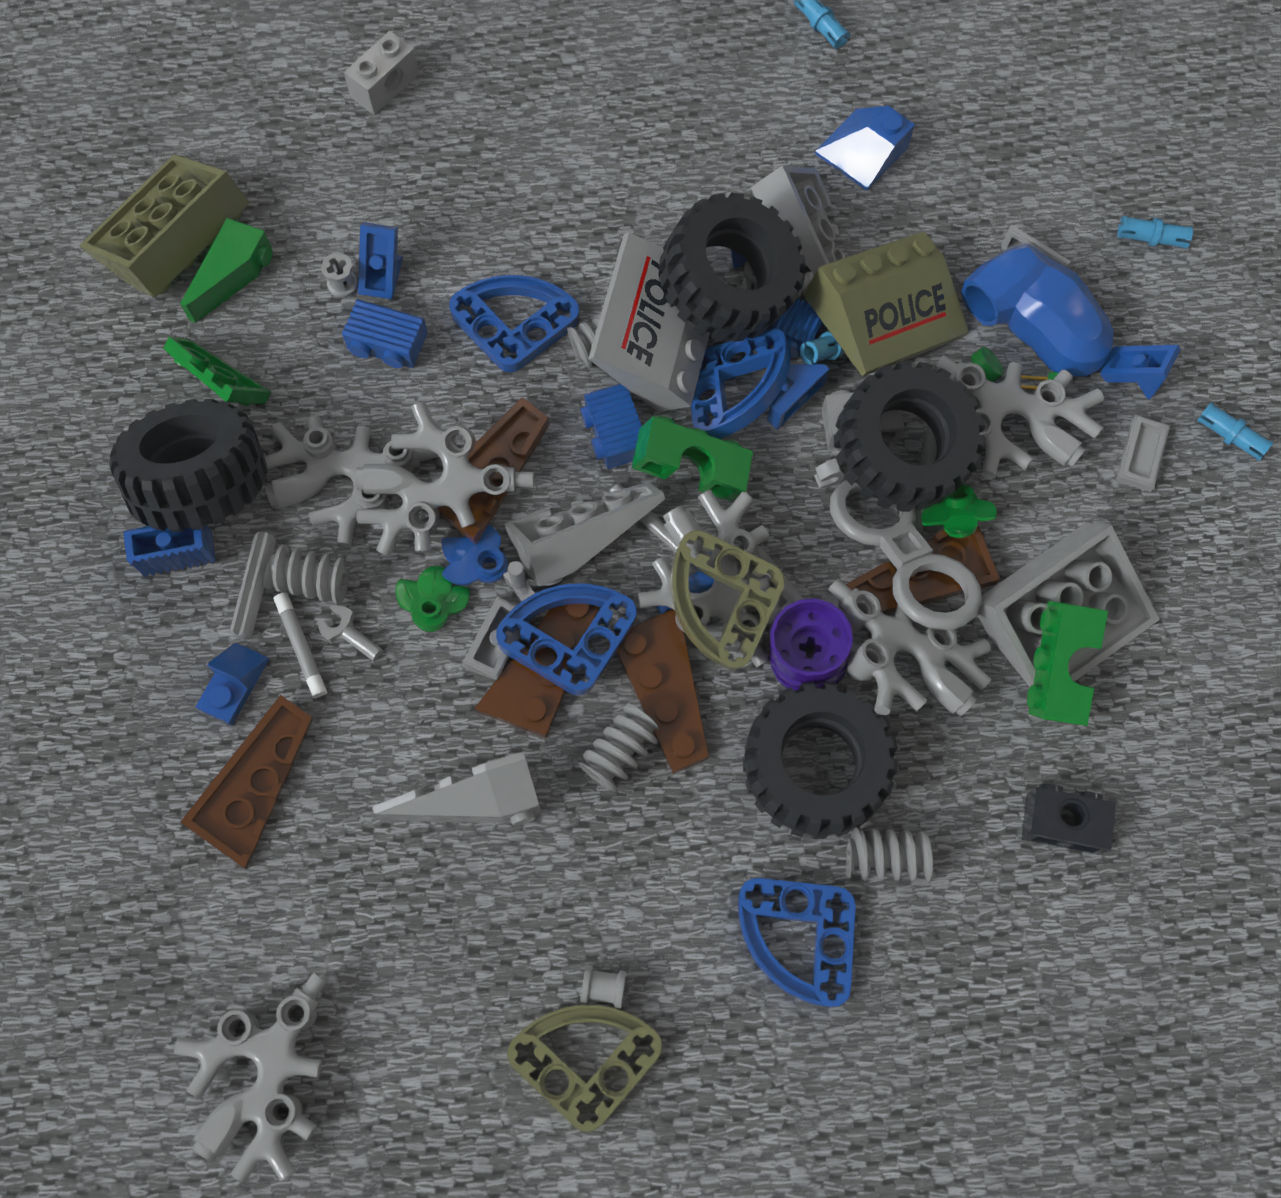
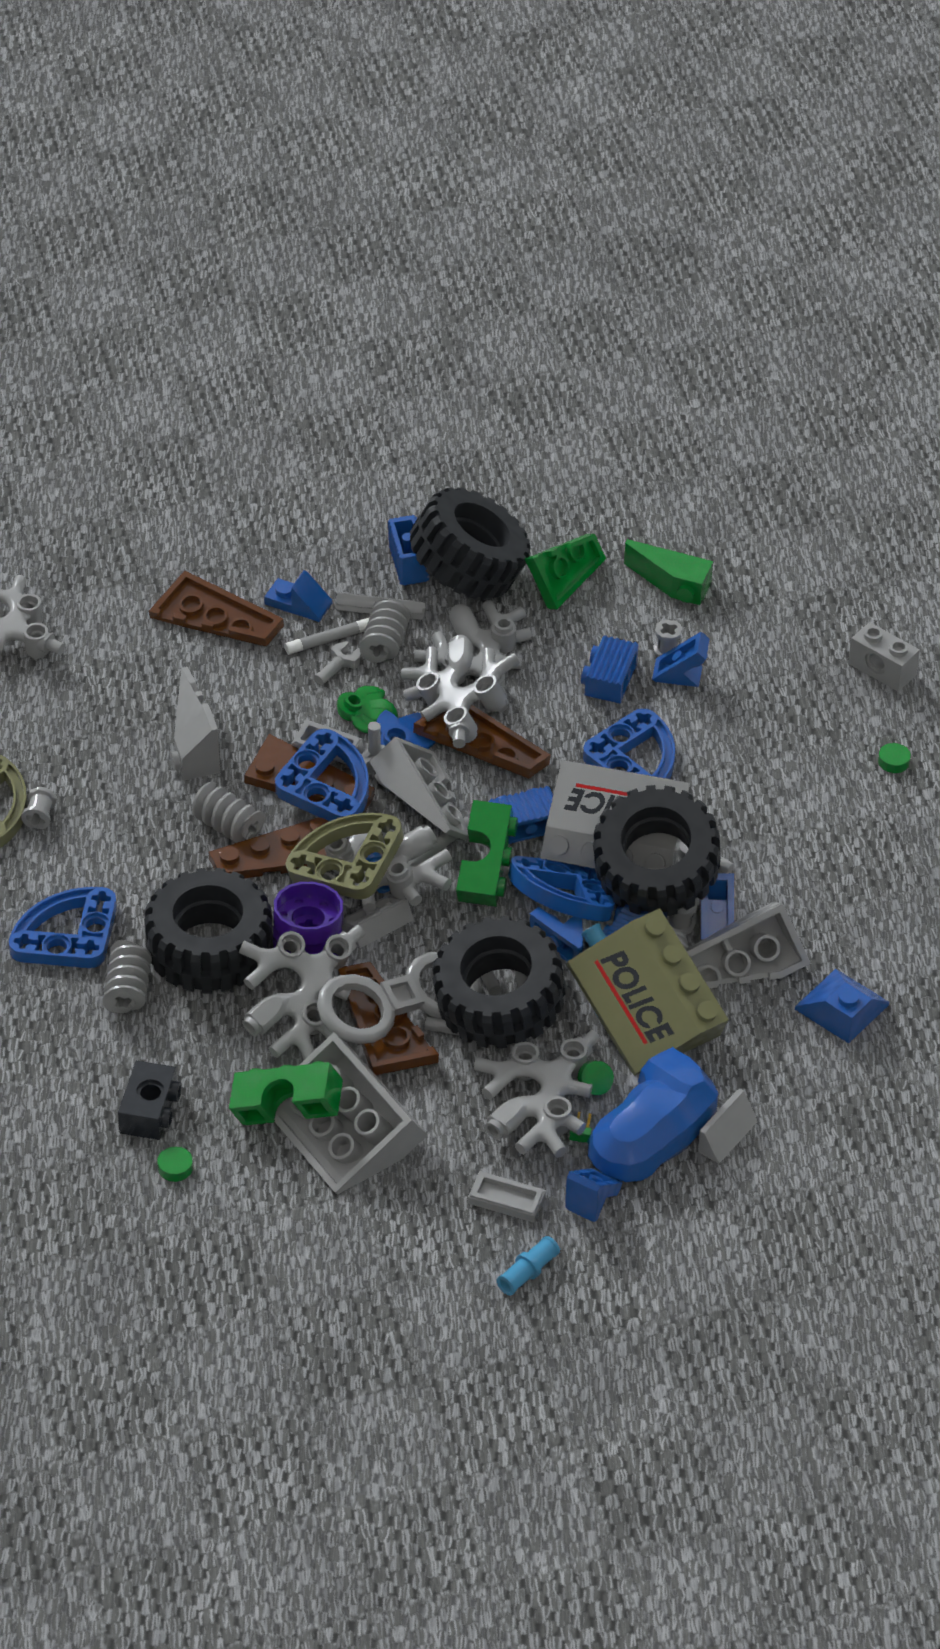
camera: 90 degrees right, 25 degrees down
olive slope [79,154,250,298] -> none
green plate [921,484,997,538] -> none
dark azure pin [1117,215,1193,249] -> none
none -> green tile [157,1146,193,1182]
none -> green tile [878,743,911,773]

